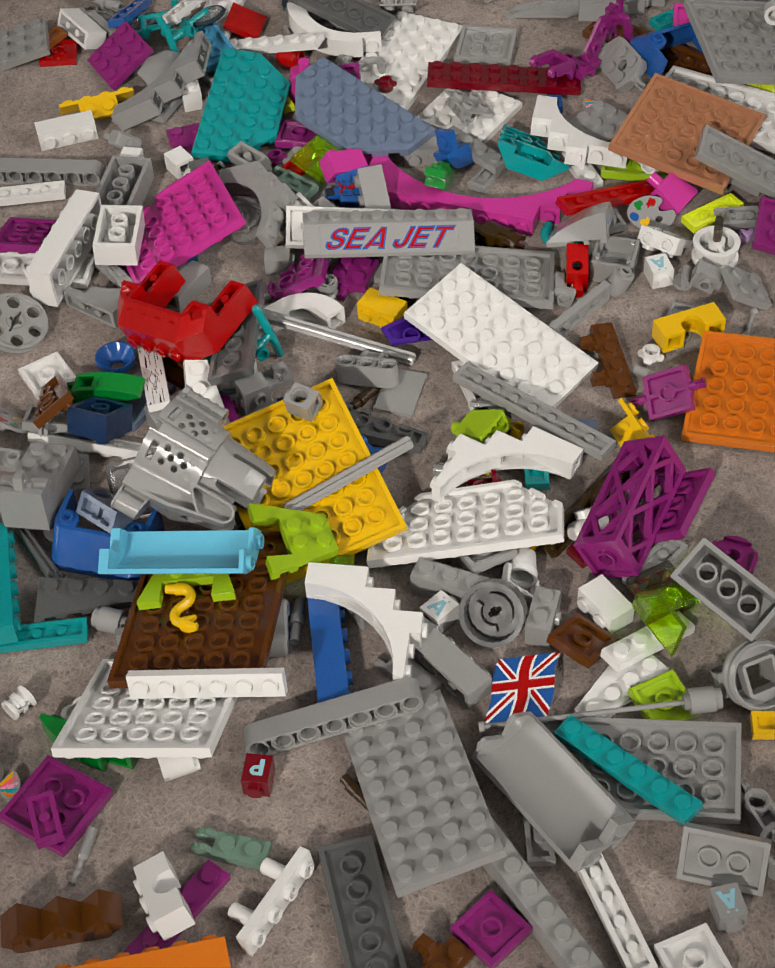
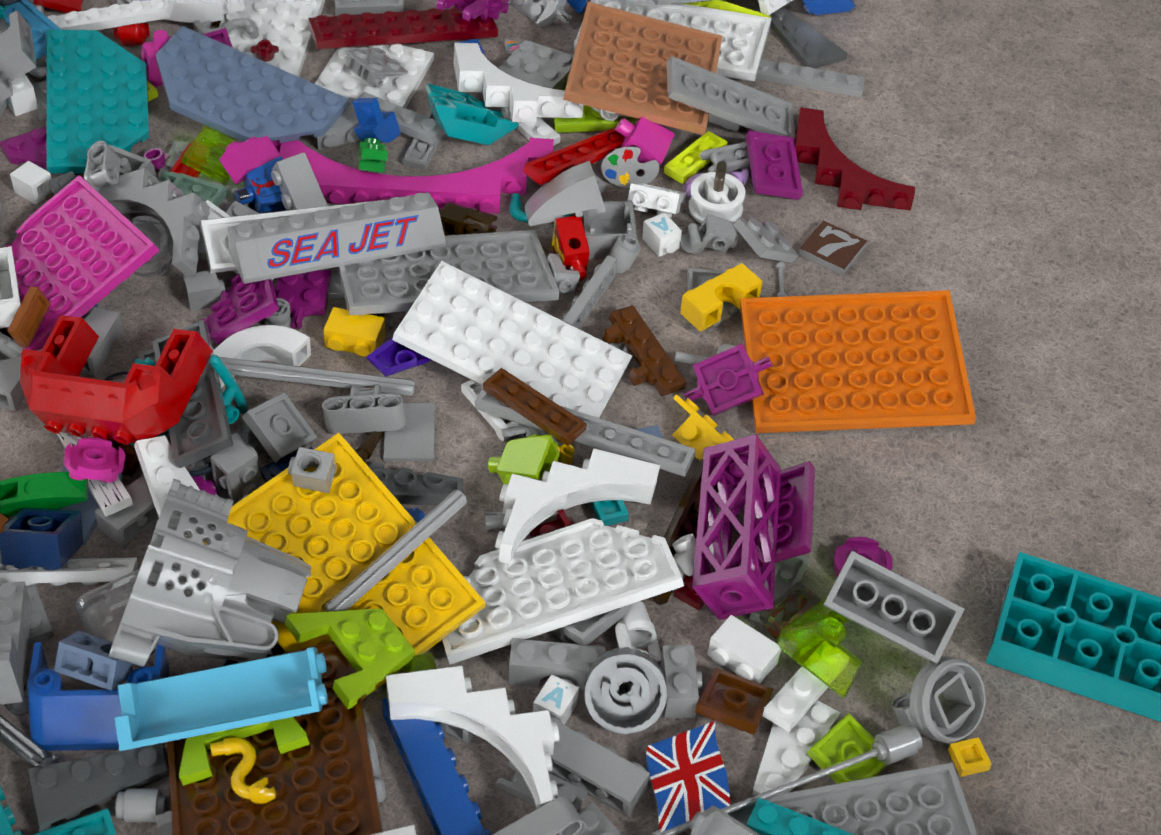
camera: 25 degrees left, 0 degrees up
blue piece [95,341,136,373] -> none
magenta plate [275,120,319,150] -> none
light grey bar [289,598,305,645] -> none
white plate [638,344,664,365] -> none
none -> dark orange tile [7,286,51,348]
none -> dark pink plate [64,437,125,483]
none -> light grey piece [84,141,122,191]
none -> light grey plate [242,392,318,463]
none -> reddish brown tile [483,368,587,446]

